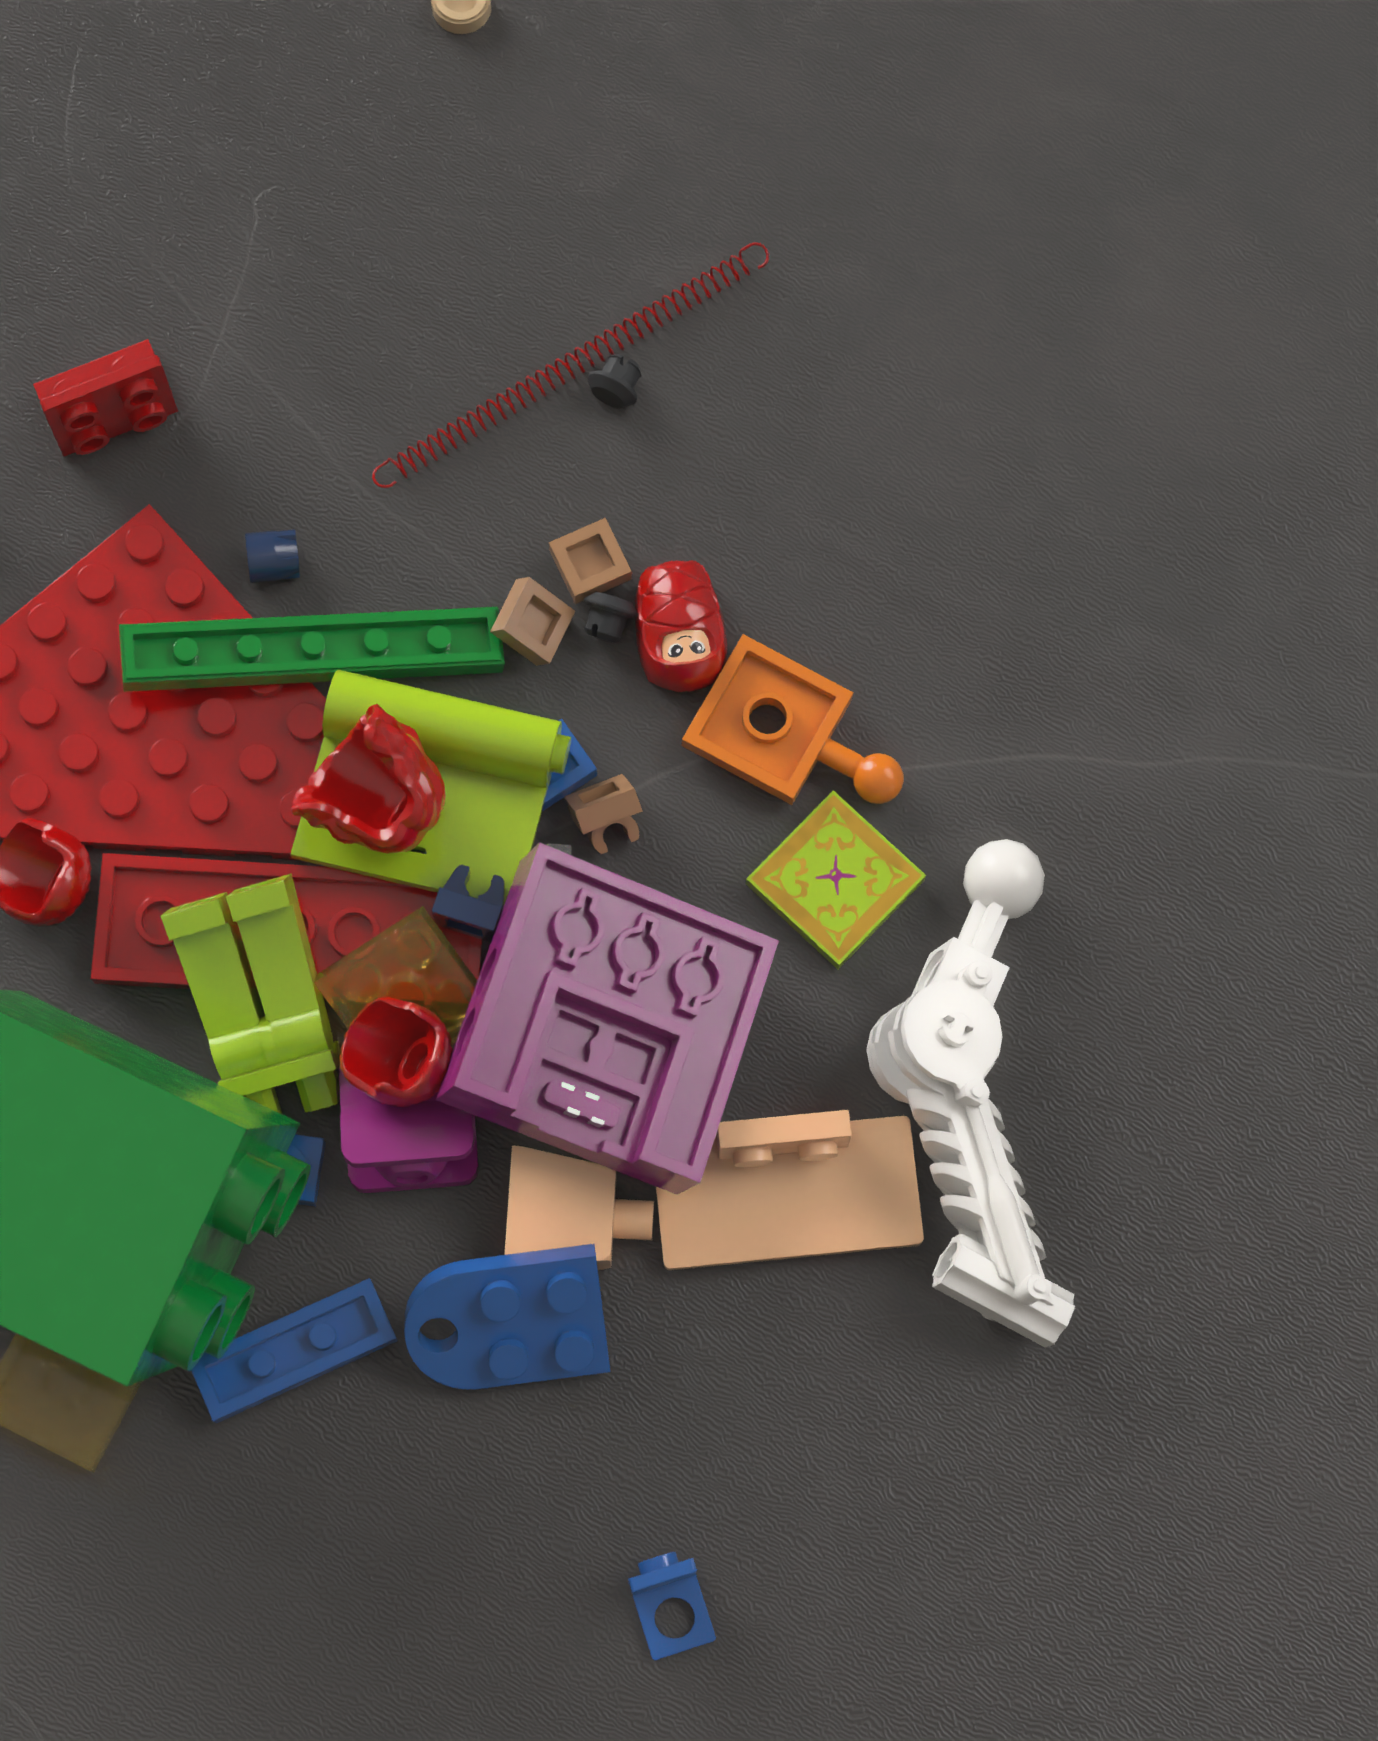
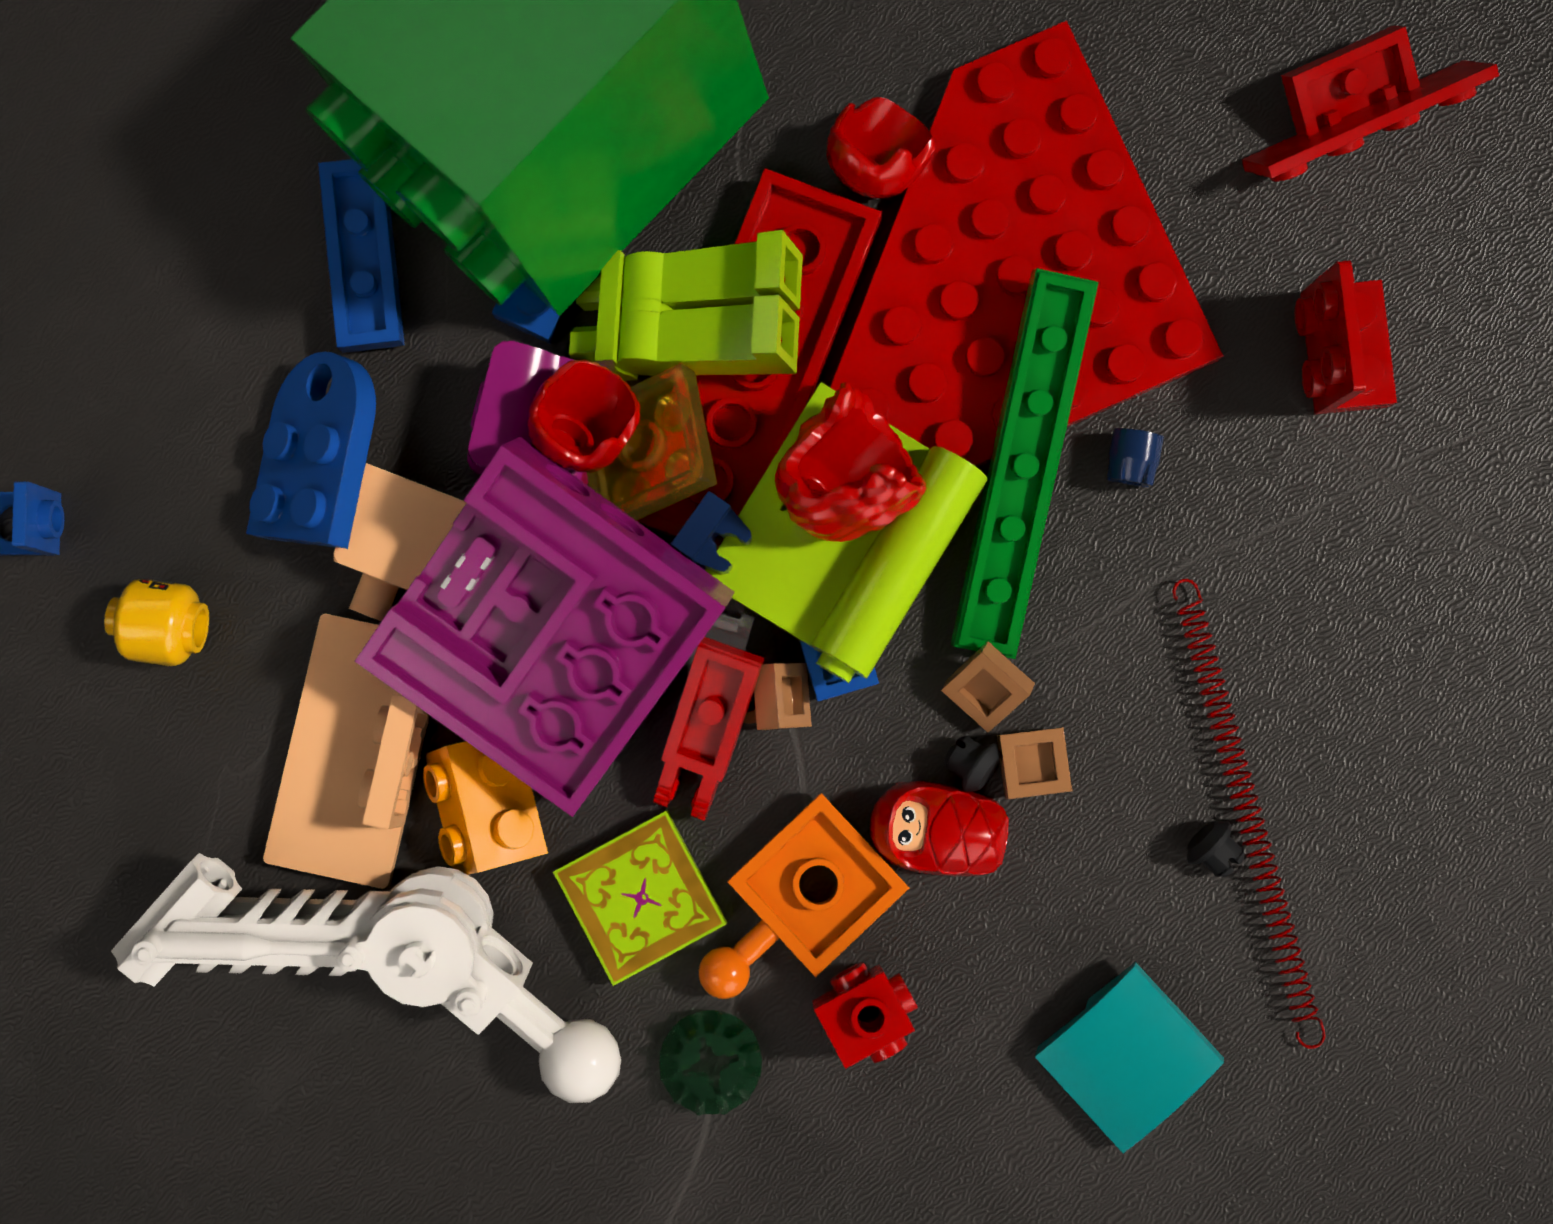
camera: 110 degrees right, 10 degrees up
none -> yellow head [104,579,209,666]
none -> light orange bracket [423,741,548,875]
none -> red hinge [653,637,765,821]
none -> clear green gear [659,1010,762,1116]
none -> red brick [812,962,918,1069]
none -> teal slope [1035,962,1224,1153]

